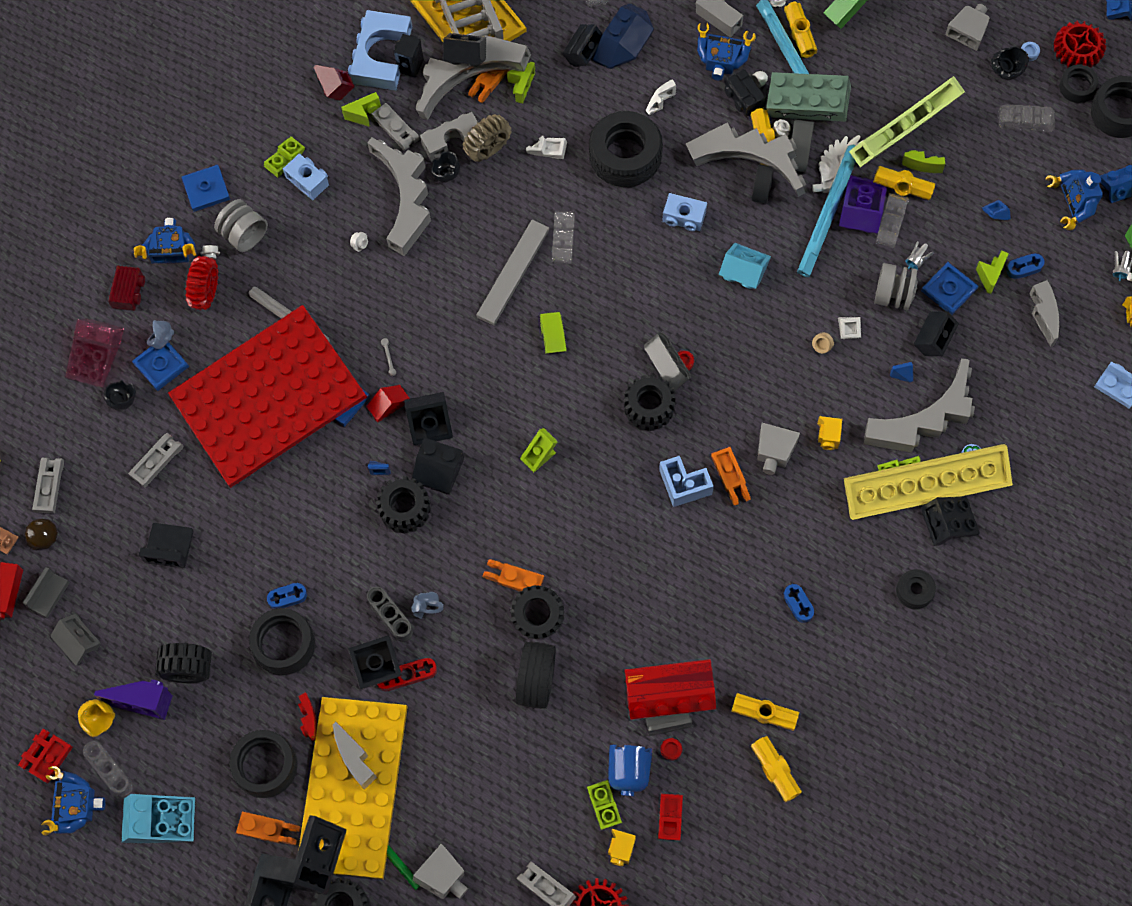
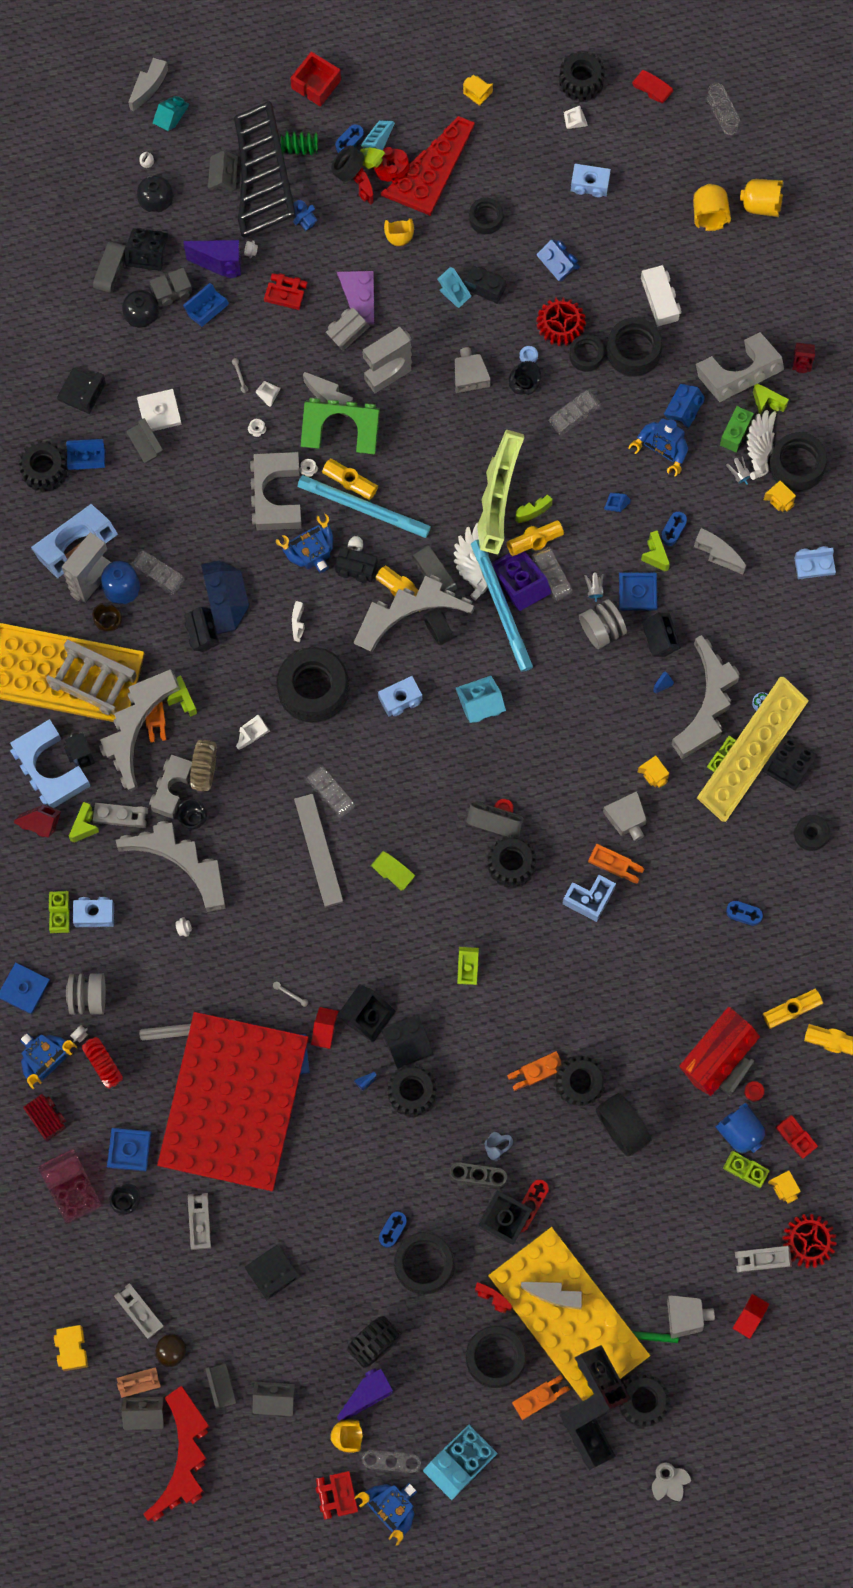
camera: 45 degrees left, 5 degrees up
sand blue piece [147,320,174,349] -> none
black brick [443,33,486,67] -> none
sand green brick [766,72,851,121] -> none
white plate [773,119,791,137] -> none
tan tile [812,332,834,353] -> none
white slope [838,317,861,339] -> none

